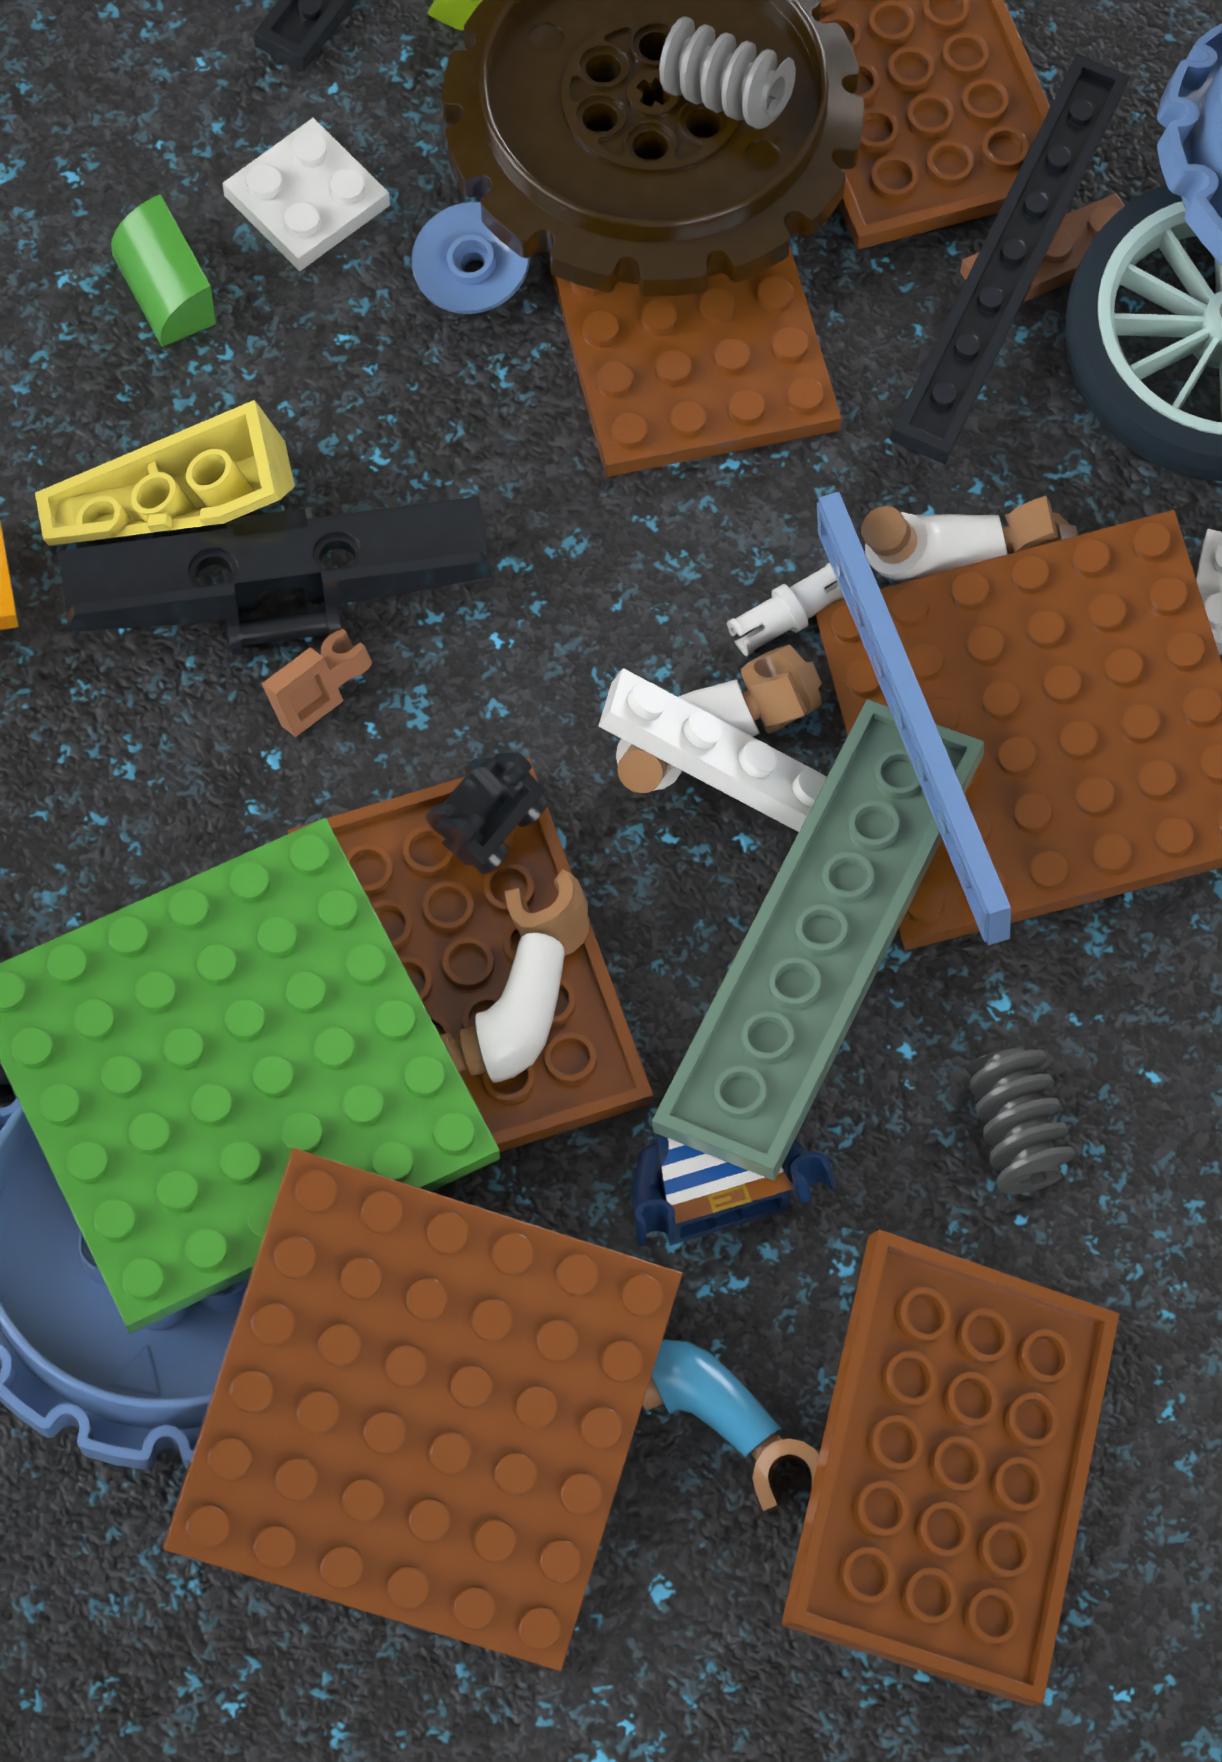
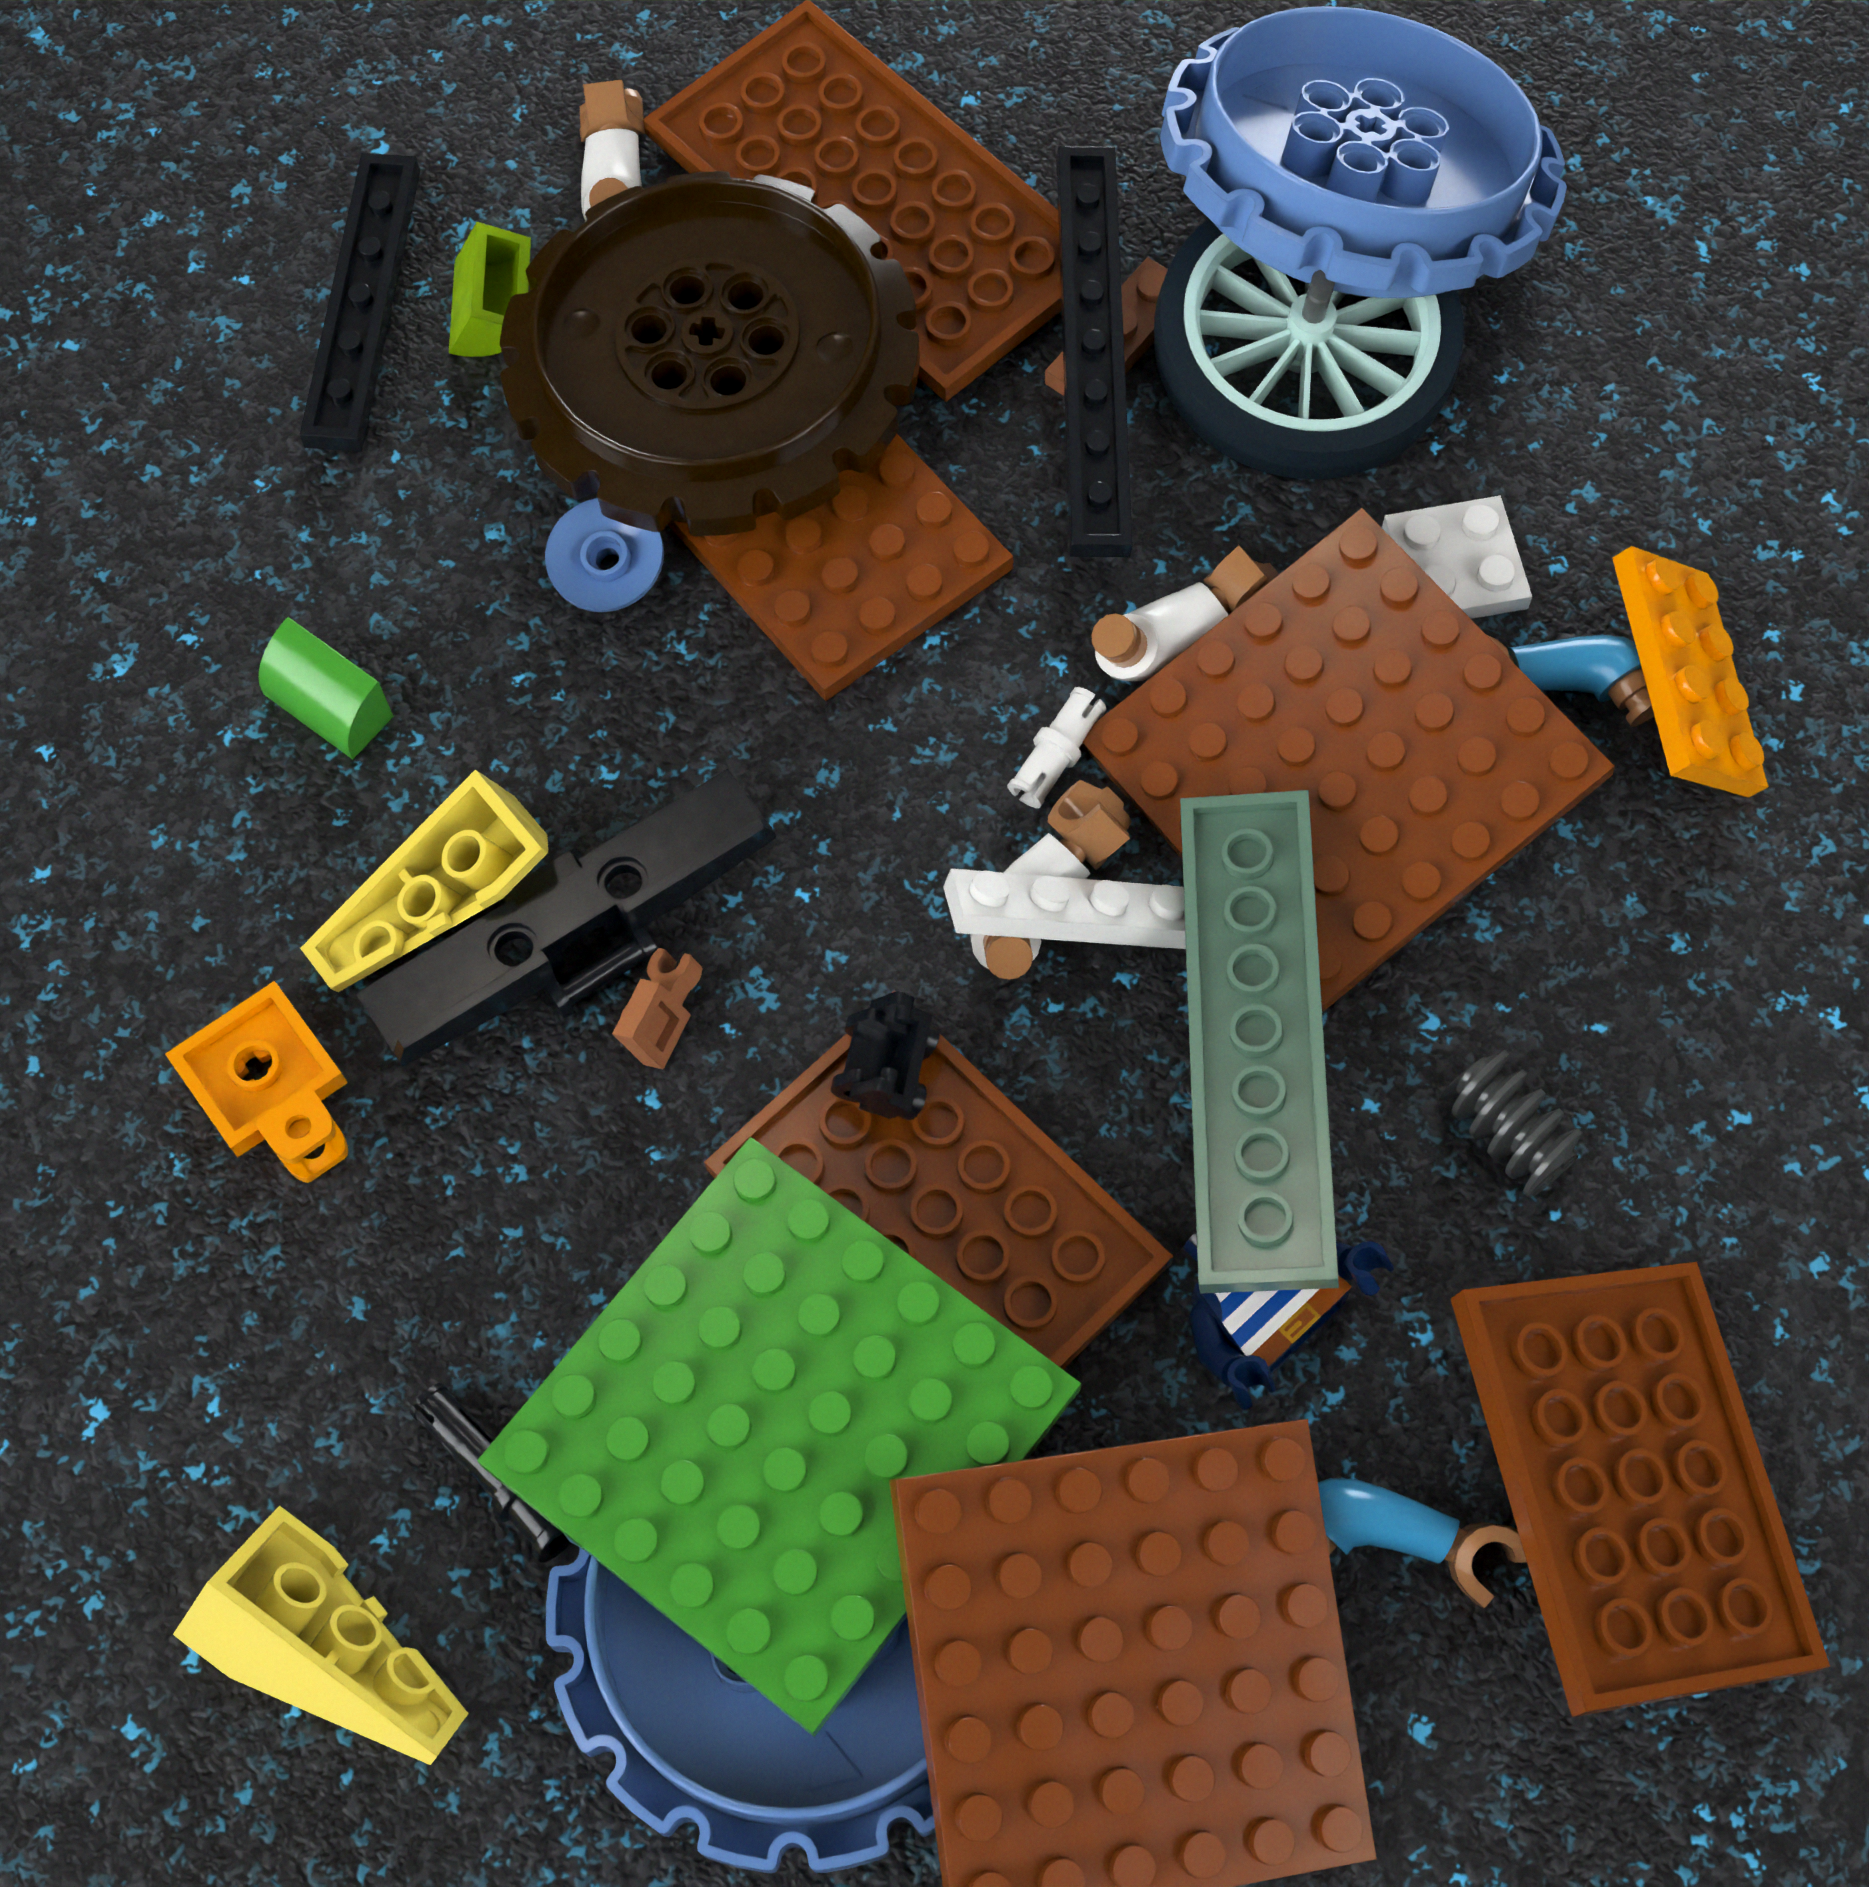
camera: 20 degrees left, 0 degrees up
white plate [223,118,390,271] -> none
white piece [440,869,590,1083] -> none
light grey piece [659,16,796,129] -> none
medium blue tile [817,492,1011,945] -> none

